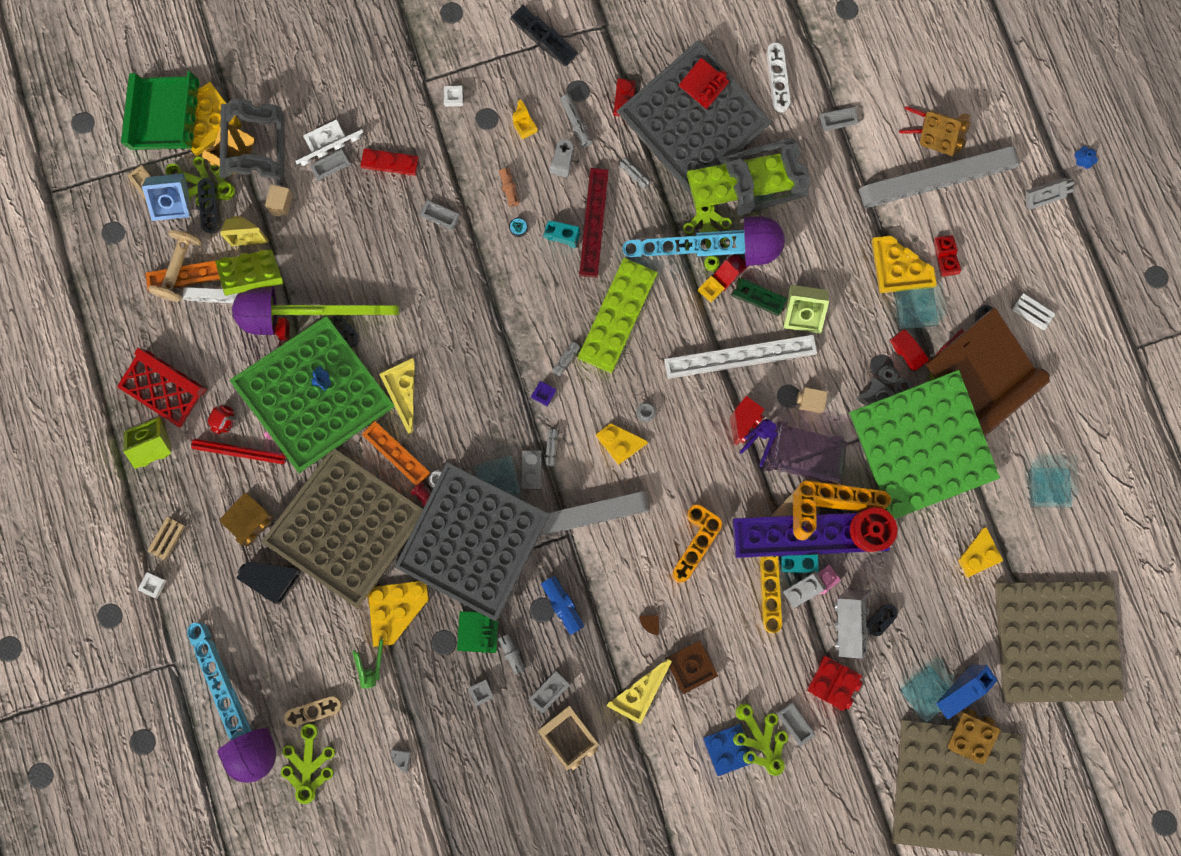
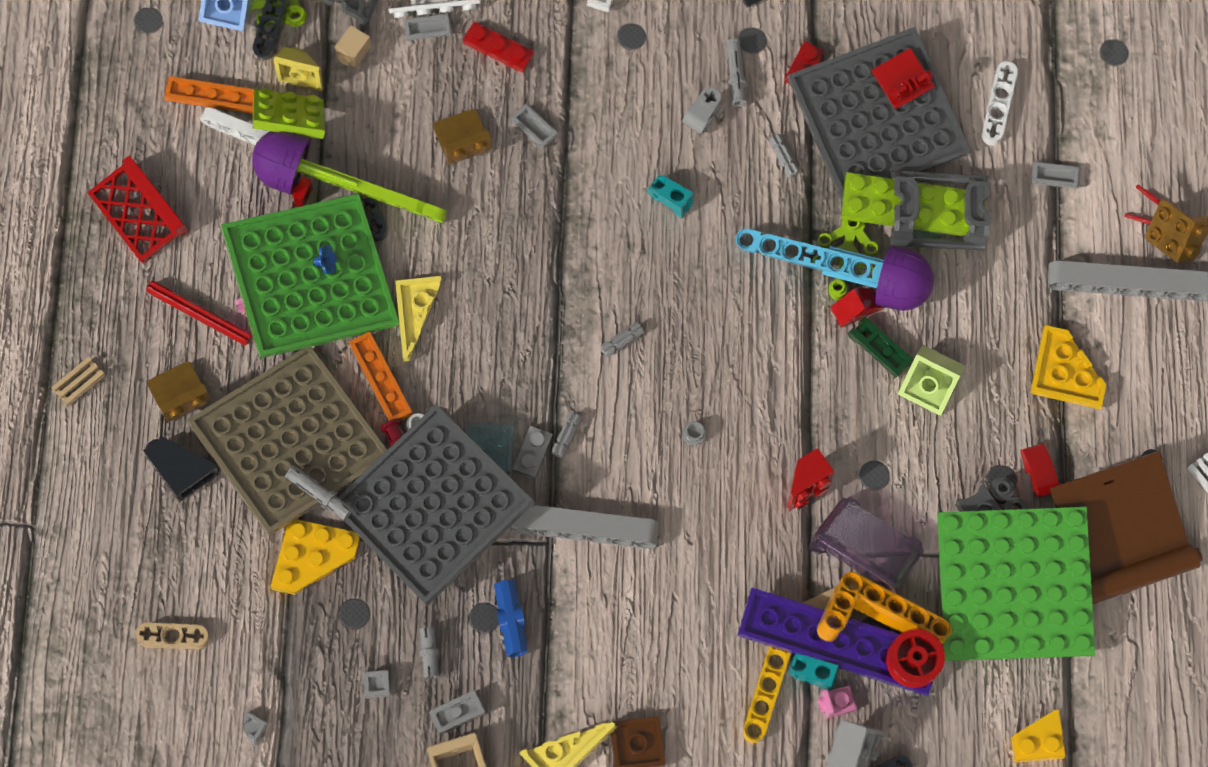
camera: 20 degrees right, 10 degrees down
lime slope [123,416,171,469] -> none
white plate [138,572,167,599] -> none
tan hose [148,229,202,302] -> none
piece [187,623,276,783] -> none
red head [207,404,237,434] -> none
lime plant [281,724,336,804] -> none
bright green plant [352,639,383,688] -> none
green hinge [457,611,498,653] -> none
nougat pin [498,168,520,207] -> none
tile [509,218,528,237] -> none
yellow slope [512,99,538,140] -> none
dark purple plate [531,381,557,407] -> none
lime plate [578,258,658,374] -> none
dark red plate [579,168,609,278] -> none
yellow wing [595,423,648,466] -> none
reddish brown tile [639,616,659,635] -> none
white plate [664,335,817,379] -> none
light orange beam [672,505,722,583] -> none
yellow plate [698,276,725,303] -> none
dark purple plant [739,419,778,467] -> none
light grey plate [783,571,826,608] -> none
tan brick [796,387,828,414] -> none
clear light blue plate [894,288,939,330] -> none
red slope [934,235,961,277] -> none
clear light blue plate [1029,468,1072,508] -> none
none -> light grey pin [285,465,353,521]
none -> pearl gold bracket [433,109,492,165]

